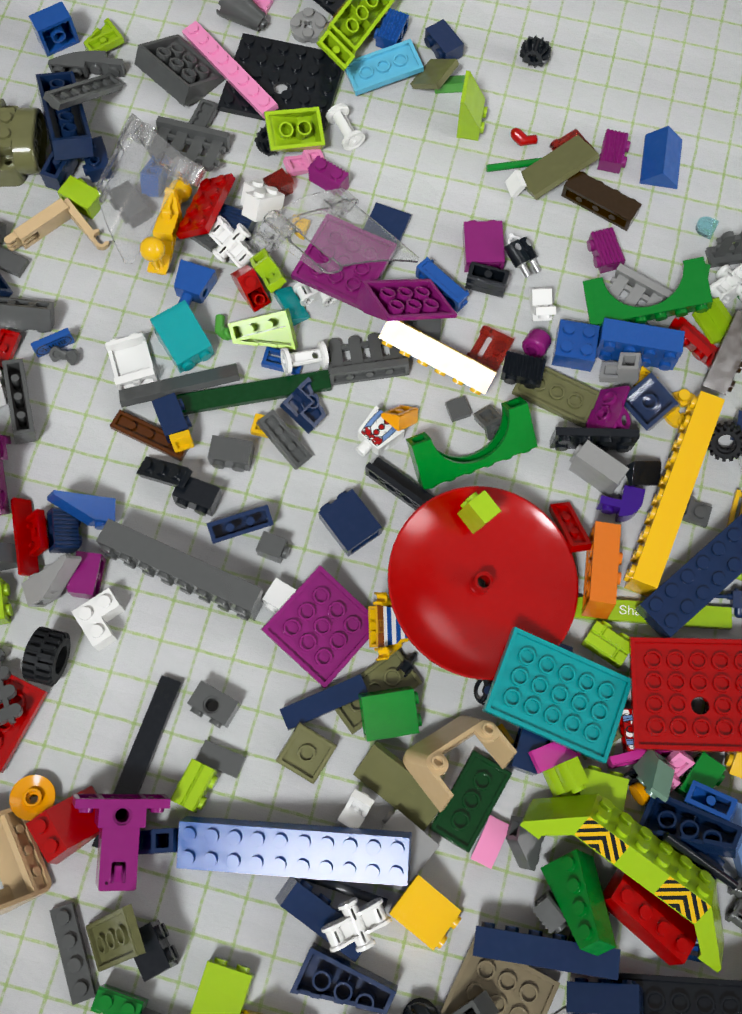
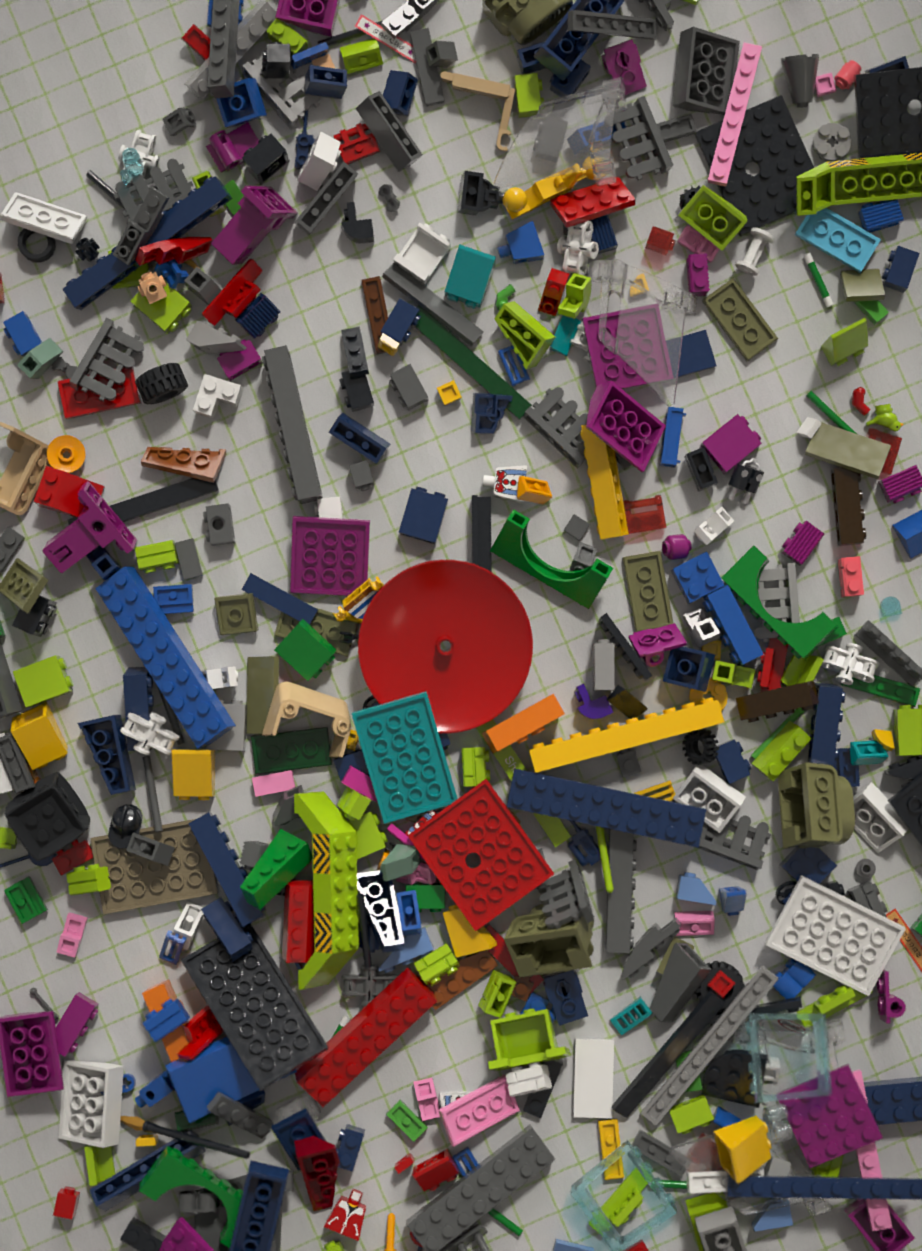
camera: 55 degrees right, 15 degrees up
blue tile [31,328,75,358] -> none
blue slope [47,490,116,530] -> none
white brick [240,179,285,222] -> none
dark grey plate [256,409,312,470] -> none
white hose [280,341,329,375] -> none
lime brick [457,490,501,534] -> none
black brick [500,351,546,389] -> none
red plate [549,502,592,553] -> none
none -> dark orange wing [141,447,226,483]
none -> dark grey bar [142,756,163,833]
none -> blue plate [153,584,194,614]
none -> black brick [341,202,374,243]
none -> black brick [457,171,505,216]
none -> magenta piece [601,39,647,97]
none -> olive tile [702,278,778,361]
none -> lime brick [712,660,756,688]
none -> green bar [803,253,834,308]
none -> coral brick [837,556,864,598]
none -> lime animal [866,404,904,432]

